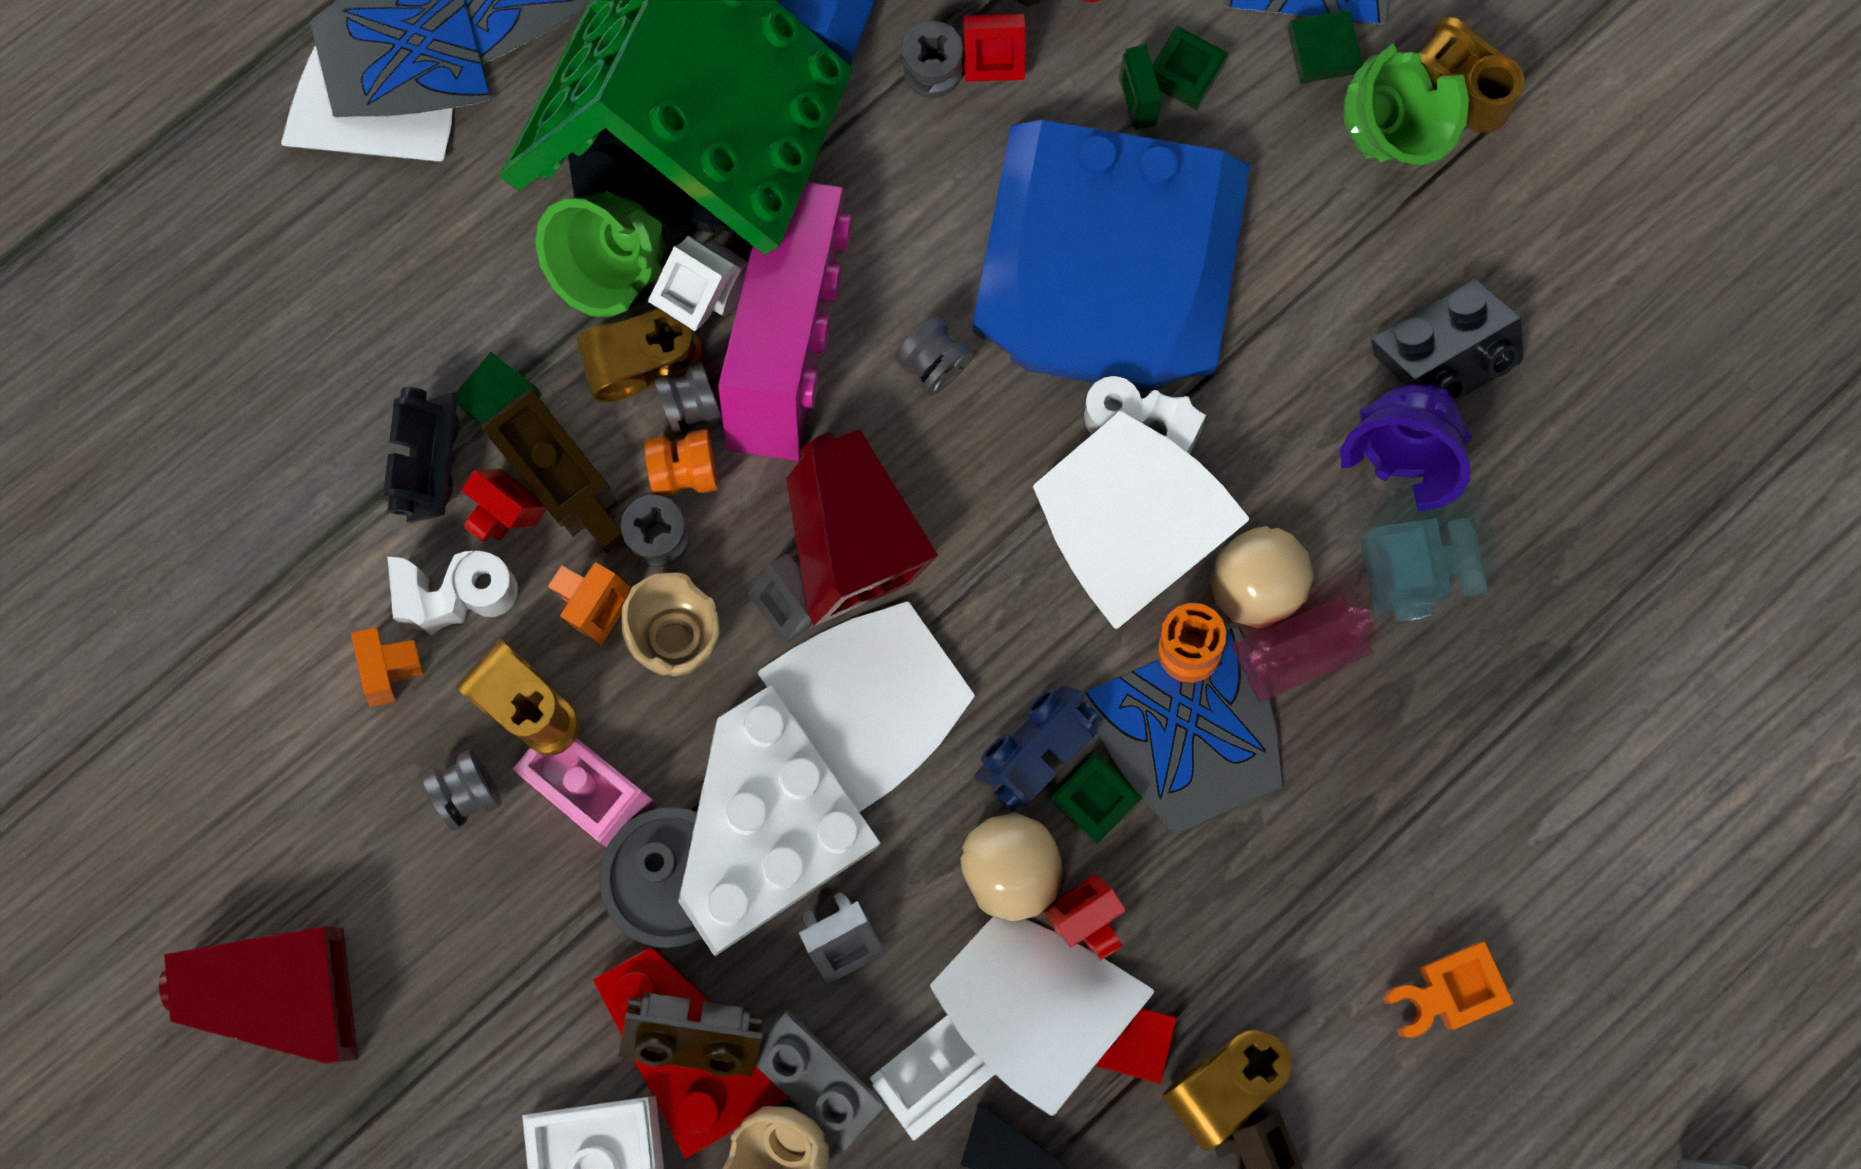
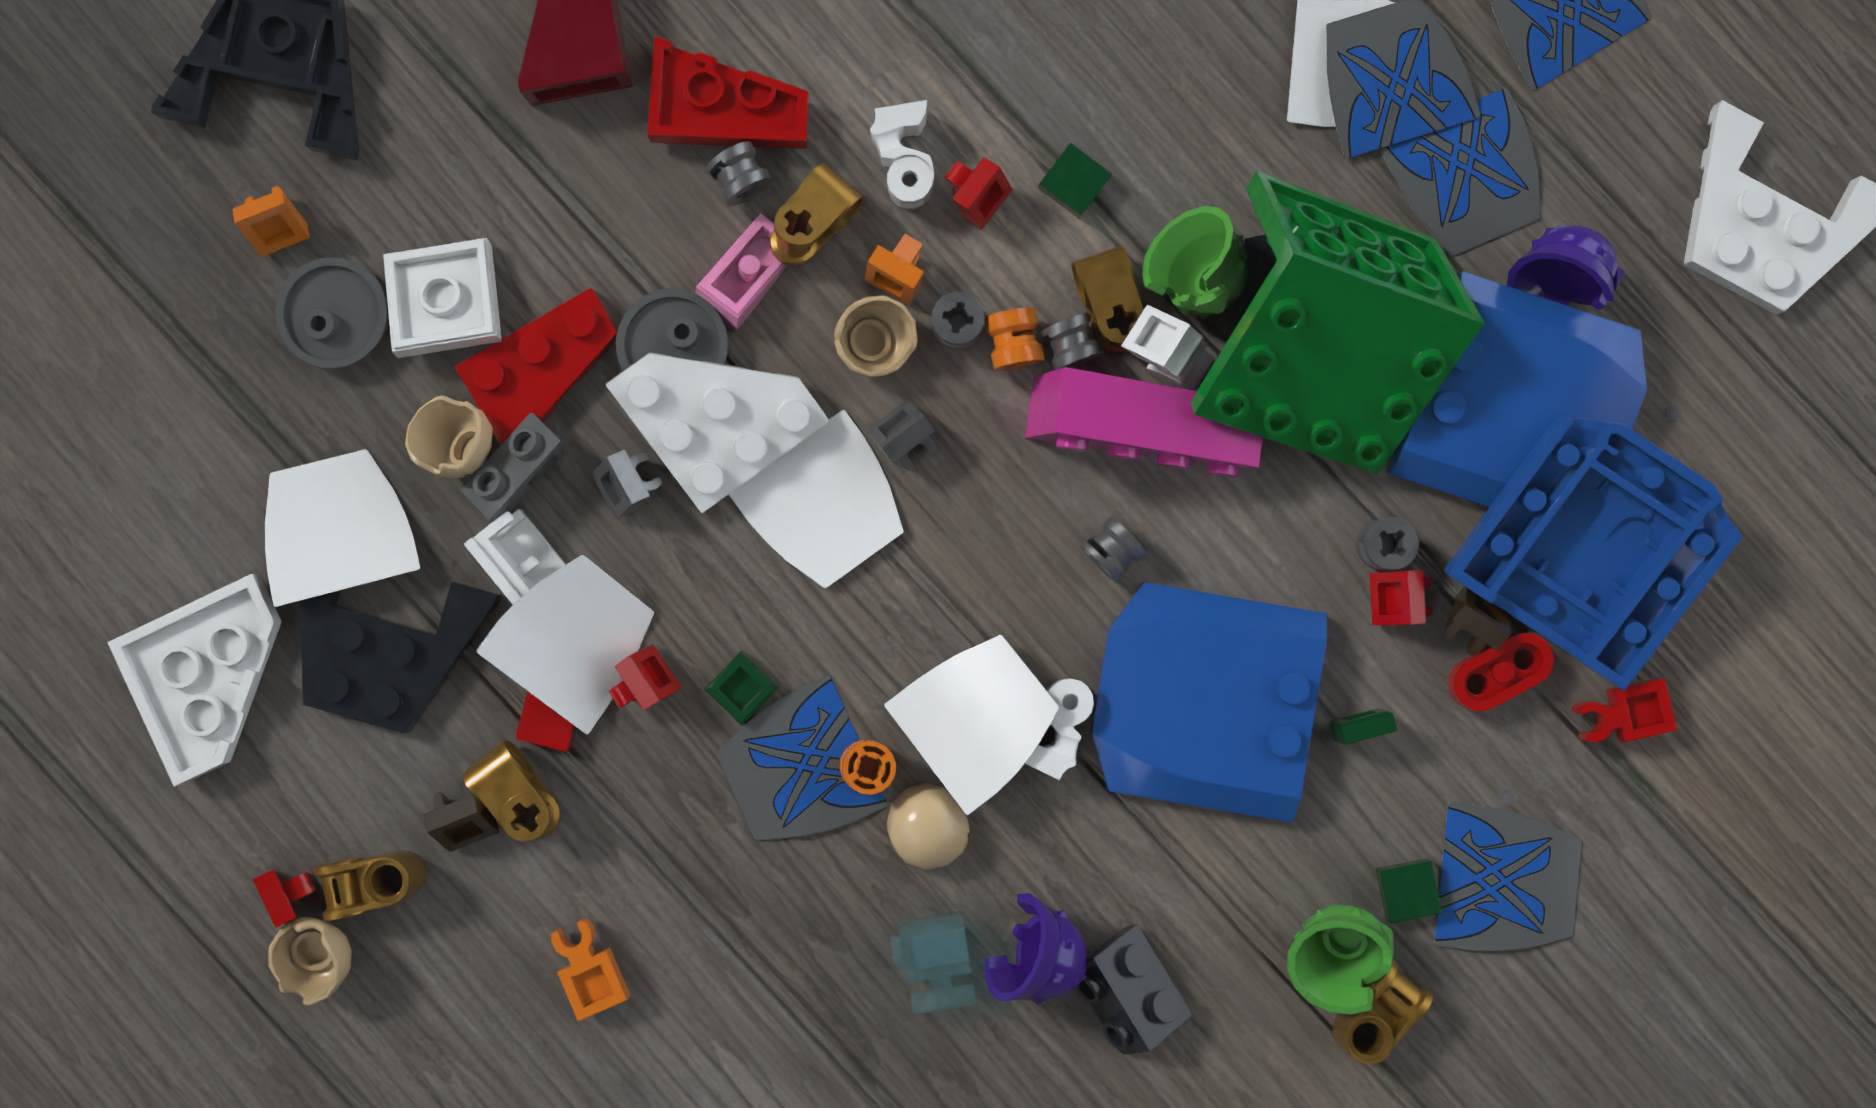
camera: 90 degrees right, 10 degrees up
orange tile [351,627,423,707] -> none
black hinge [382,387,459,523] -> none
dark brown hinge [480,388,624,553] -> none
dark brown hinge [619,991,763,1077] -> none
dark red slope [786,429,938,626] -> none
tan hair [960,812,1063,921] -> none
dark blue hinge [973,685,1102,811] -> none
dark green tile [1152,26,1229,110] -> none
clear pink hinge [1231,595,1373,703] -> none
none -> red wing [647,36,810,149]

